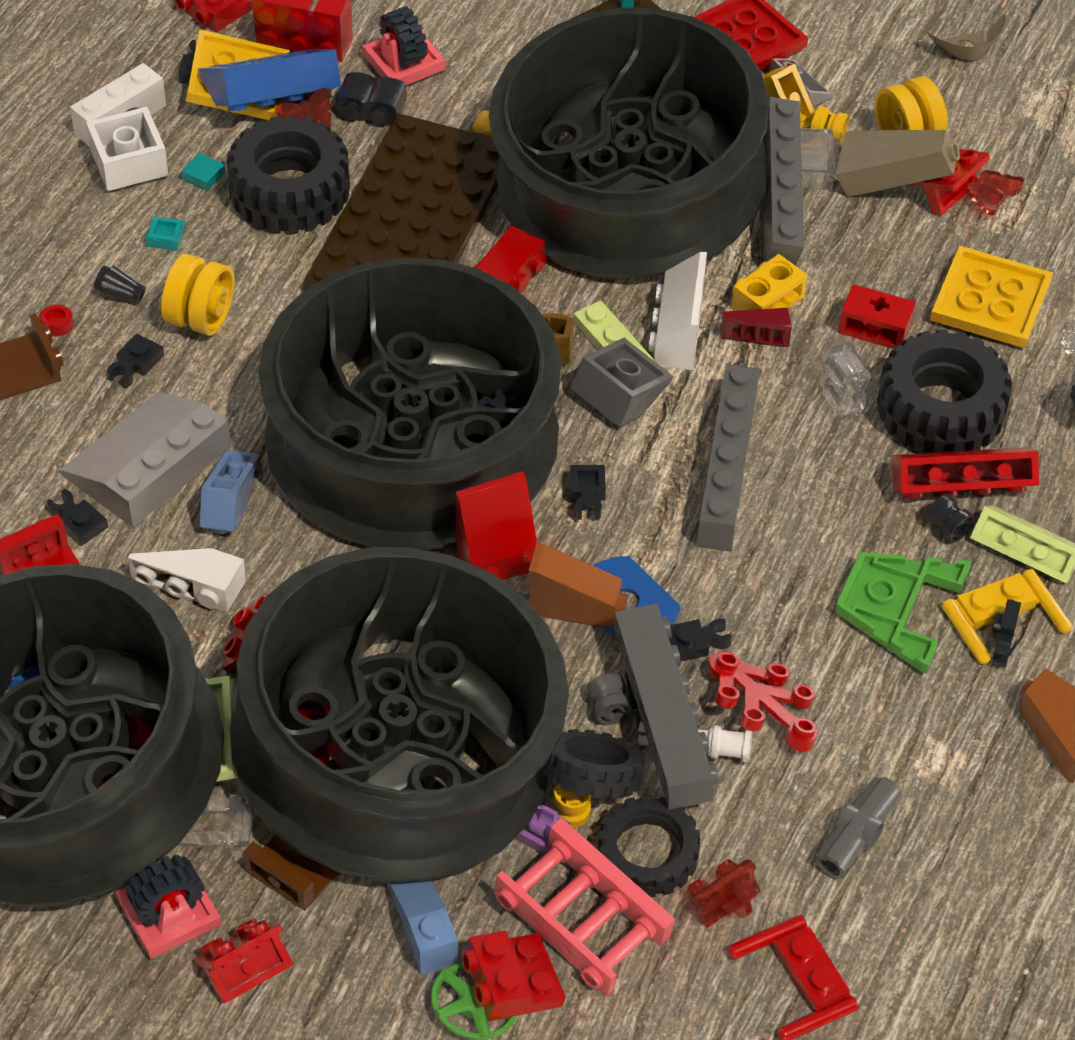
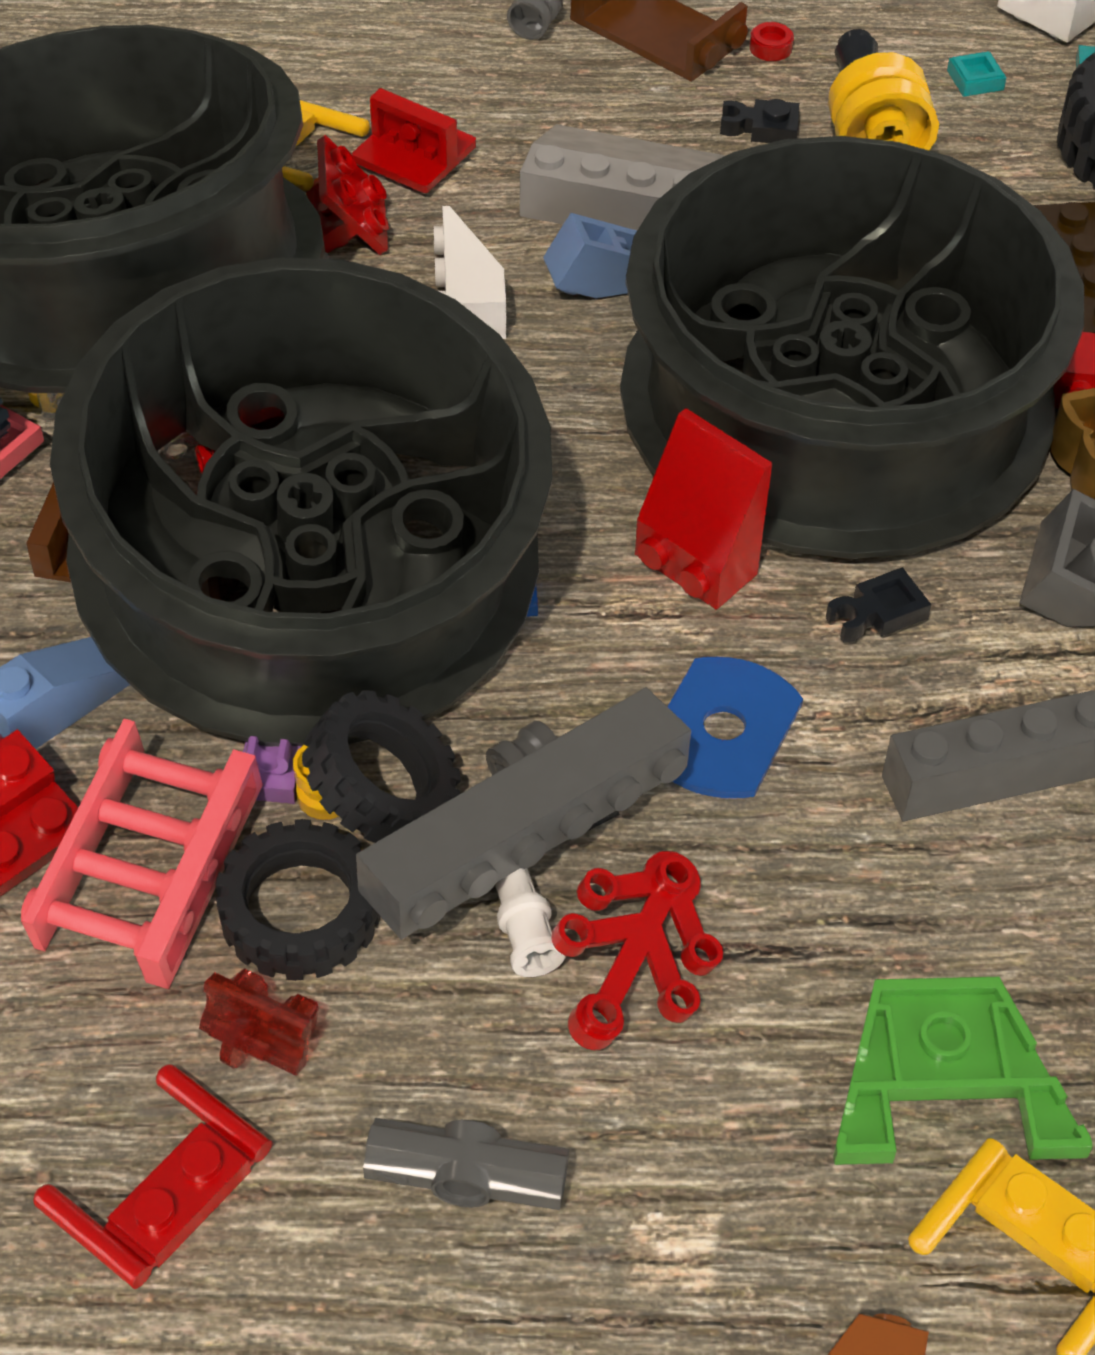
camera: 65 degrees right, 0 degrees up
black plate [47,489,108,546] -> none
dark orange slope [529,543,628,627] -> none
black plate [669,619,732,662] -> none
black plate [992,599,1022,667] -> none

